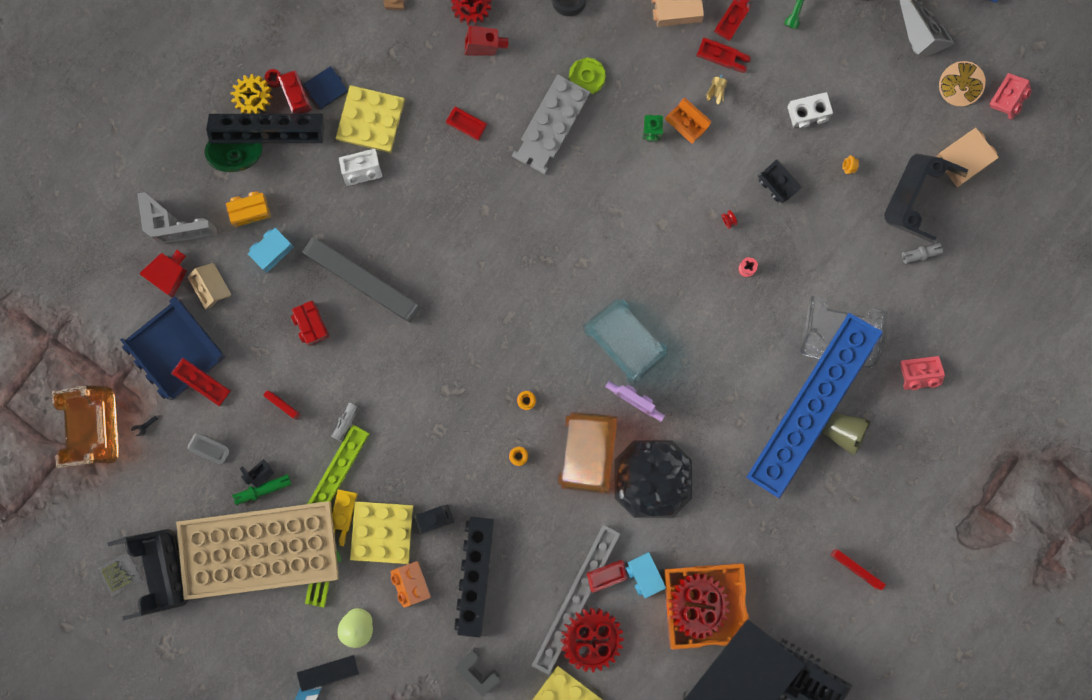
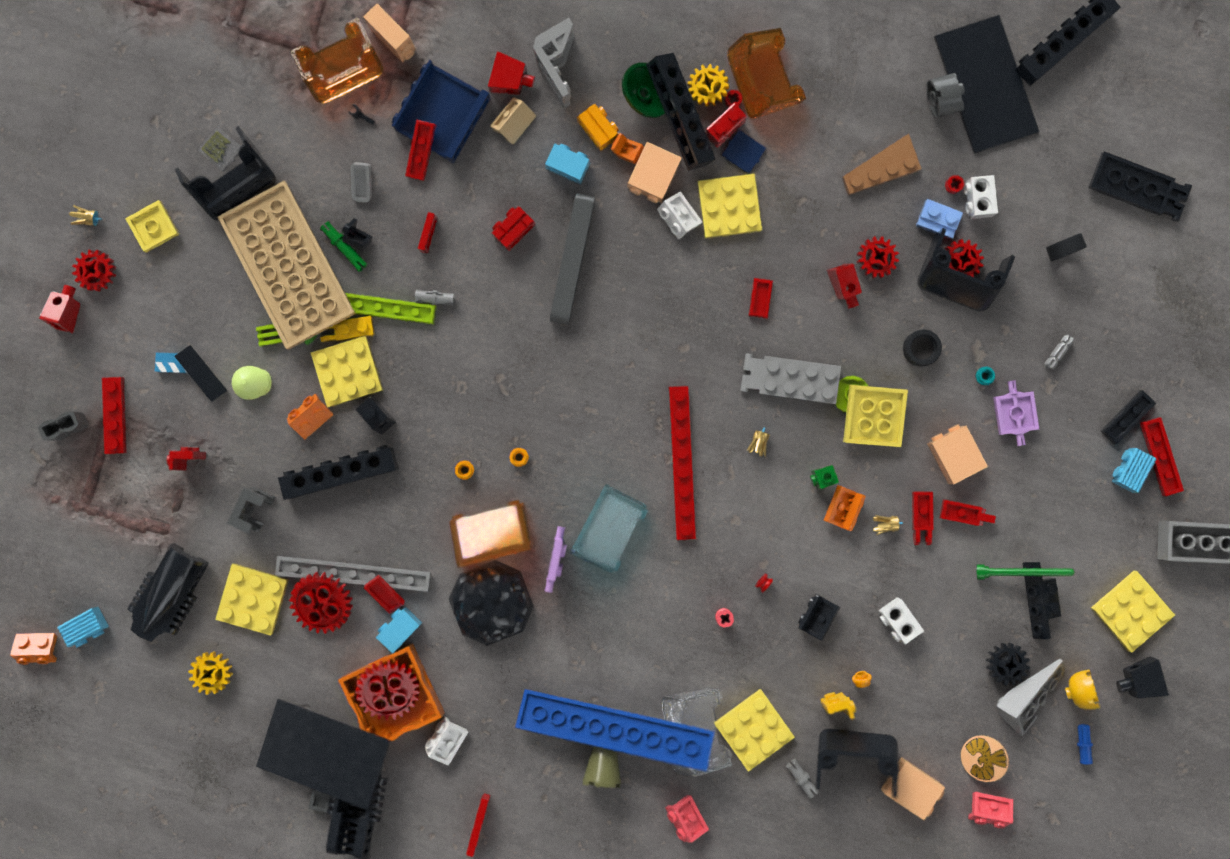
camera: 70 degrees right, 5 degrees up
none -> light yellow plate [125,200,180,253]
none -> light nougat brick [363,4,416,63]
none -> white bracket [425,716,468,766]
none -> orange bracket [611,133,644,164]
none -> light nougat brick [627,142,682,203]
none -> red plate [669,386,696,540]
none -> light yellow plate [714,689,795,772]
none -> clear orange windscreen [727,28,806,119]
none -> pearl gold piece [747,427,770,457]
none -> yellow bracket [820,692,856,719]
none -> light yellow plate [843,385,908,447]
none -> black gear [986,642,1030,685]

